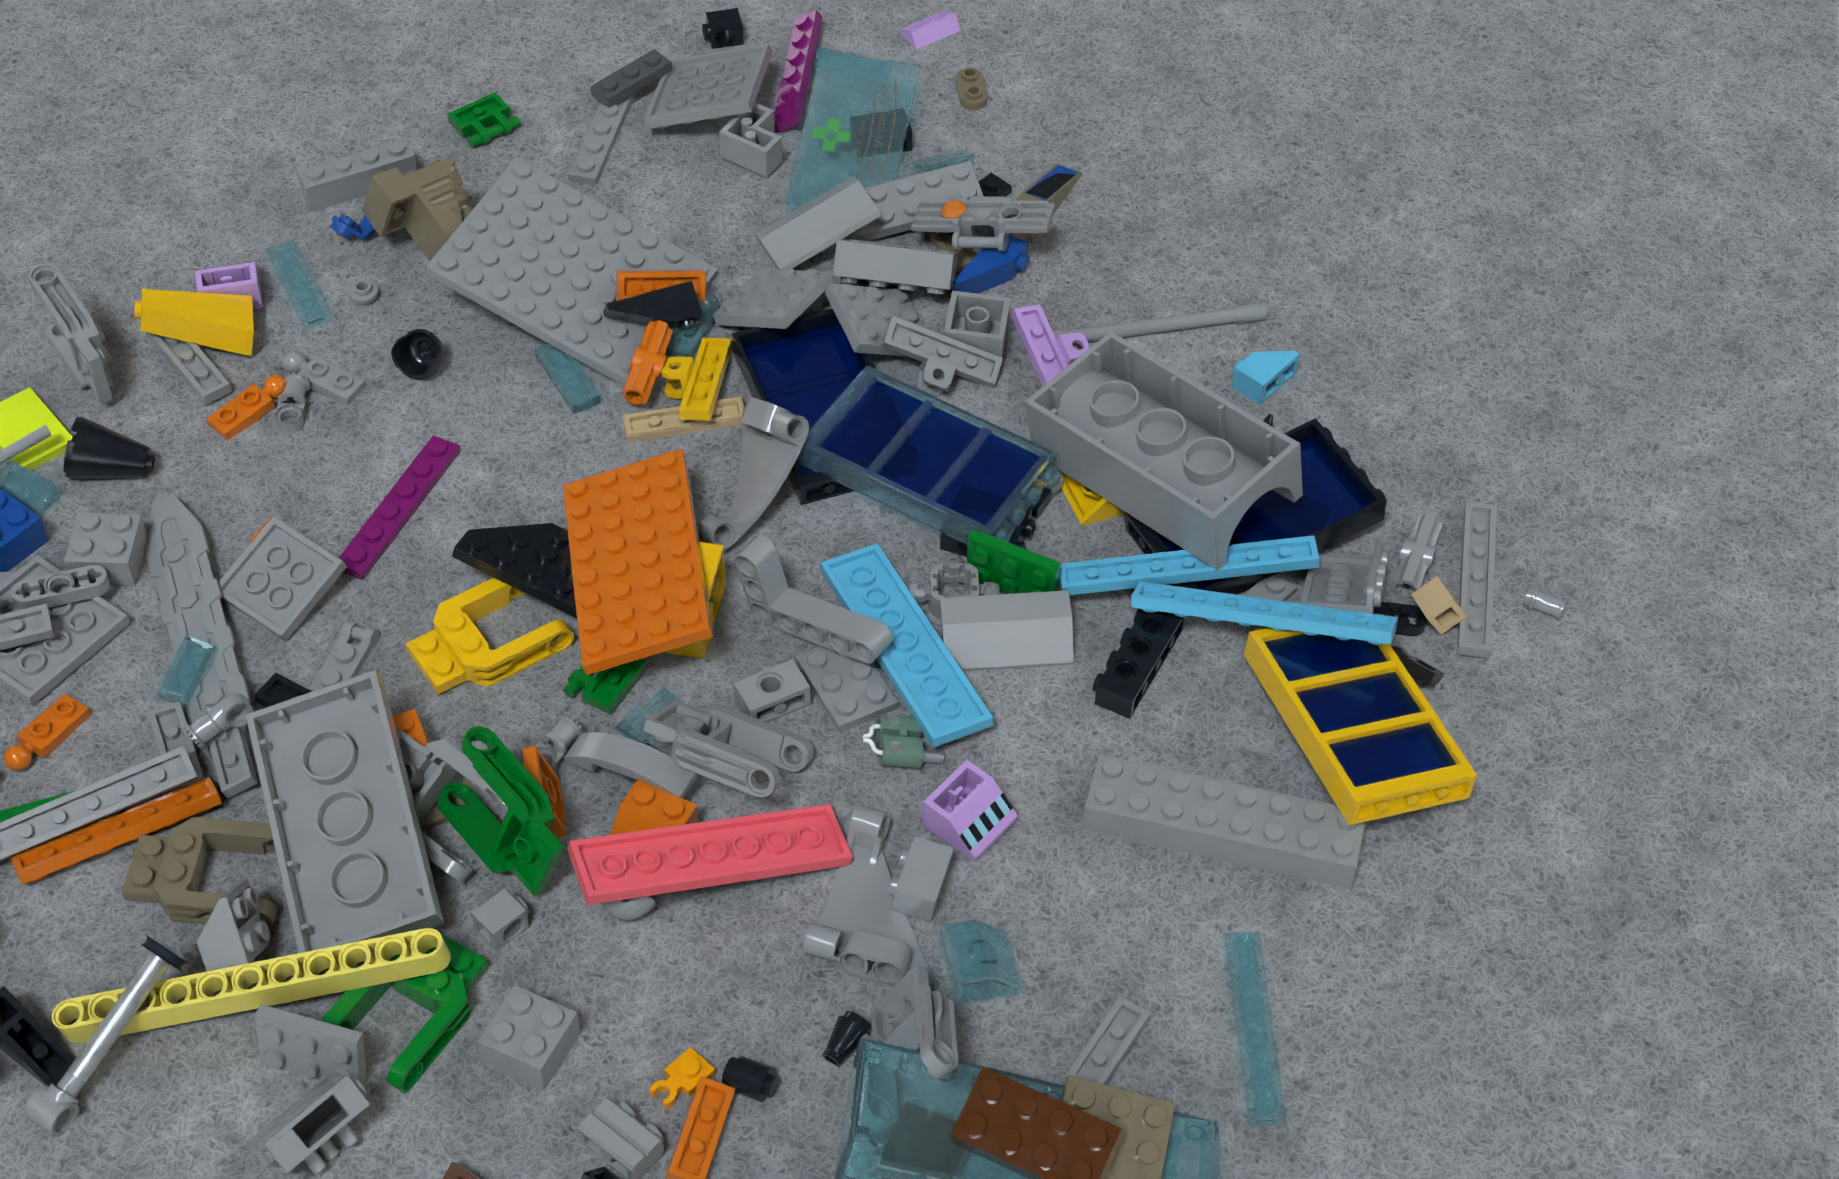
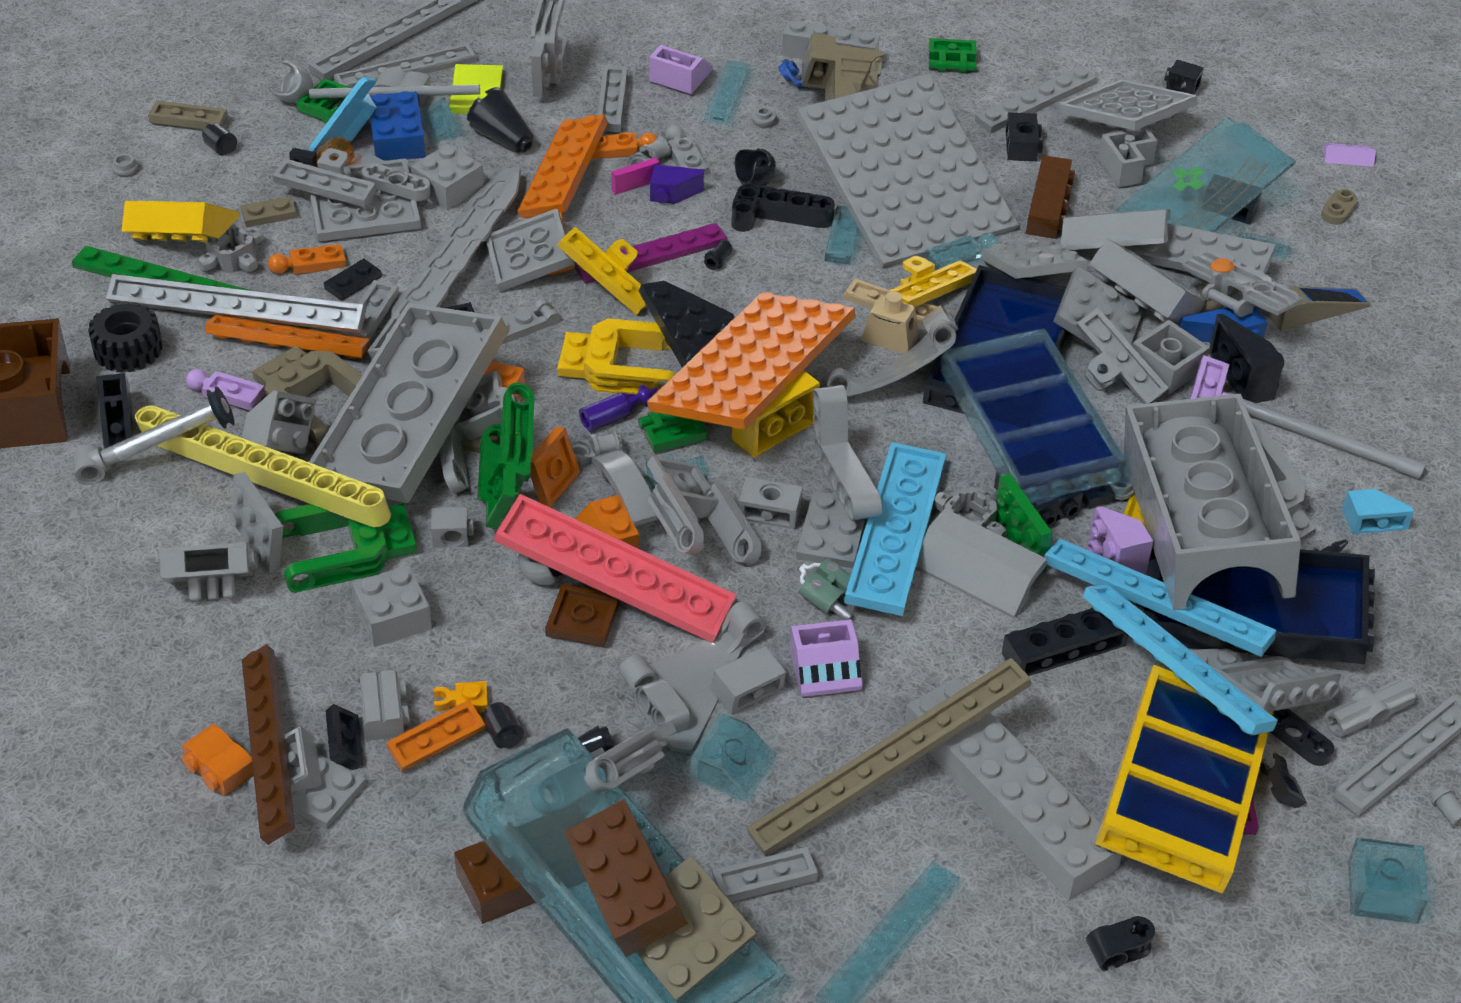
camera: 40 degrees right, 5 degrees down
yellow slope [134,289,254,356] -> none
clear light blue slope [157,635,217,706] -> none
light grey connector [183,693,253,750] -> none
dark grey plate [590,49,672,108] -> none
black slope [603,281,703,330] -> none
orange plate [616,270,706,301] -> none
orange piece [622,320,673,406] -> none
magenta plate [774,10,823,132] -> none
black plate [978,172,1012,197] -> none
tan brick [1411,576,1467,635] -> none
none -> lavender plate [186,369,265,410]
none -> black plate [324,258,382,301]
none -> orange plate [518,114,608,218]
none -> reddish brown plate [545,584,620,647]
none -> yellow plate [557,227,646,316]
none -> dark purple wheel [579,384,658,432]
none -> dark pink tile [611,158,660,195]
none -> dark purple slope [650,164,704,204]
none -> black pin [704,240,733,270]
none -> black beam [731,184,835,232]
none -> dark tan plate [747,658,1031,857]
none -> tan torso [861,291,918,354]
none -> black brick [1005,112,1043,162]
none -> reddish brown brick [1026,155,1075,239]
none -> black piece [1086,916,1155,971]
none -> lavender slope [1087,506,1153,575]
none -> black slope [1209,313,1284,403]
none -> clear light blue brick [1348,837,1428,924]

